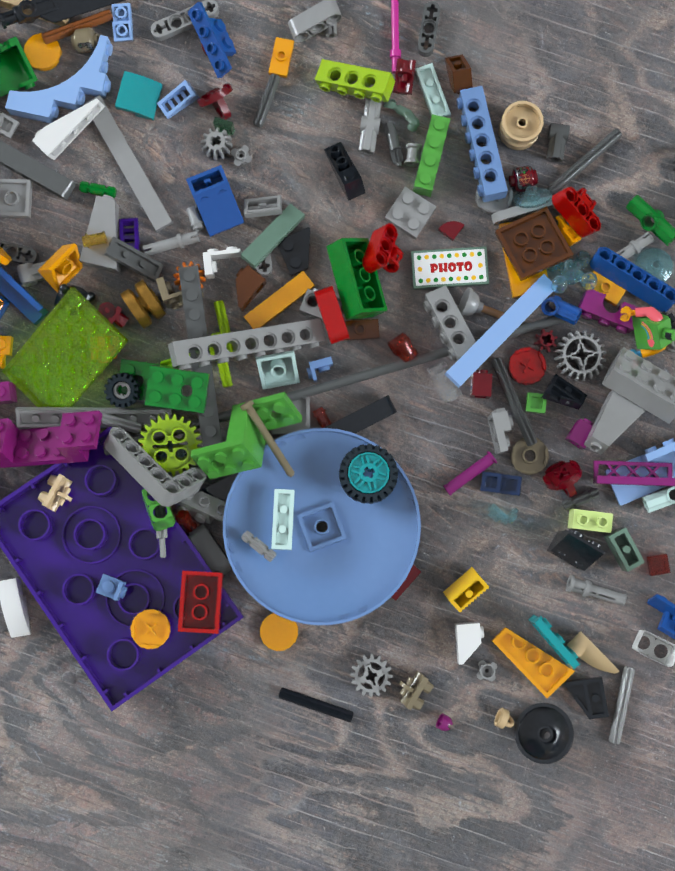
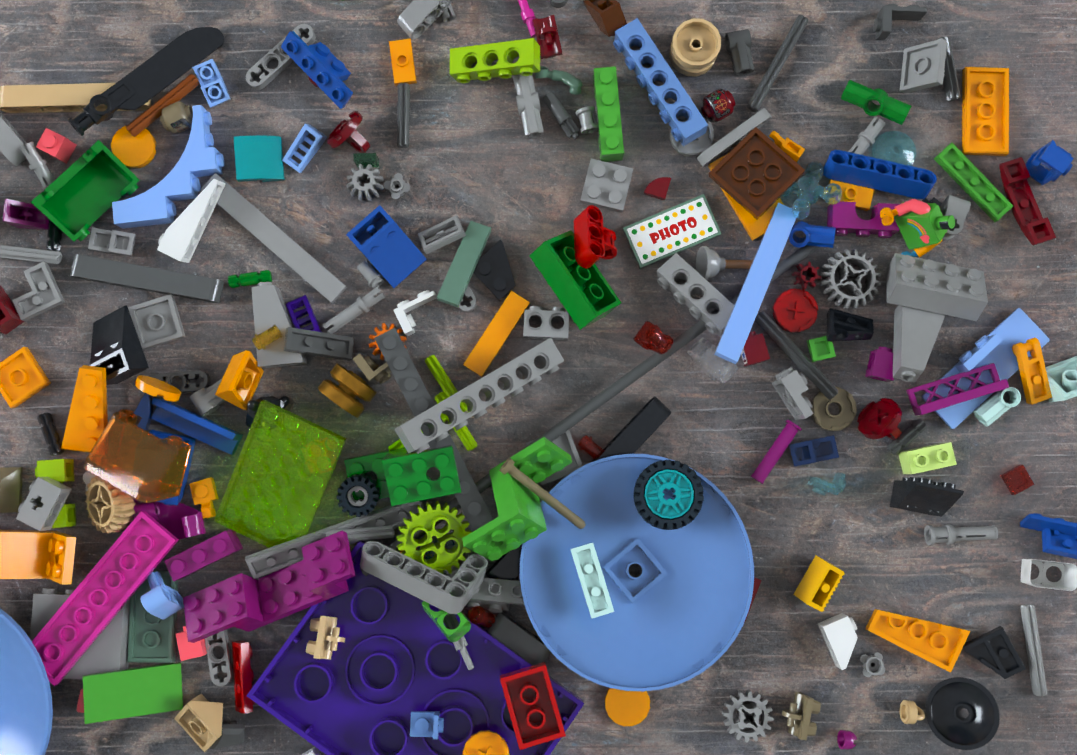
camera: 20 degrees left, 0 degrees up
dark red hips [98,302,129,328] -> none
reddish brown slope [235,265,266,312] -> none
light grey axle [241,531,277,562] -> none
light aqua slope [256,350,300,390] -> none
medium blue bracket [306,356,333,383] -> none
red beam [314,286,350,344] -> none
black slope [324,142,365,201] -> none
reddish brown plate [343,319,380,341] -> none
light aqua tile [415,63,451,118] -> none
clear light blue dish [514,186,552,208] -> none
teal plate [528,615,580,669] -> none
red piece [552,187,601,238] -> none
tan piece [567,631,619,674] -> none
sand green brick [603,527,645,572] -> none

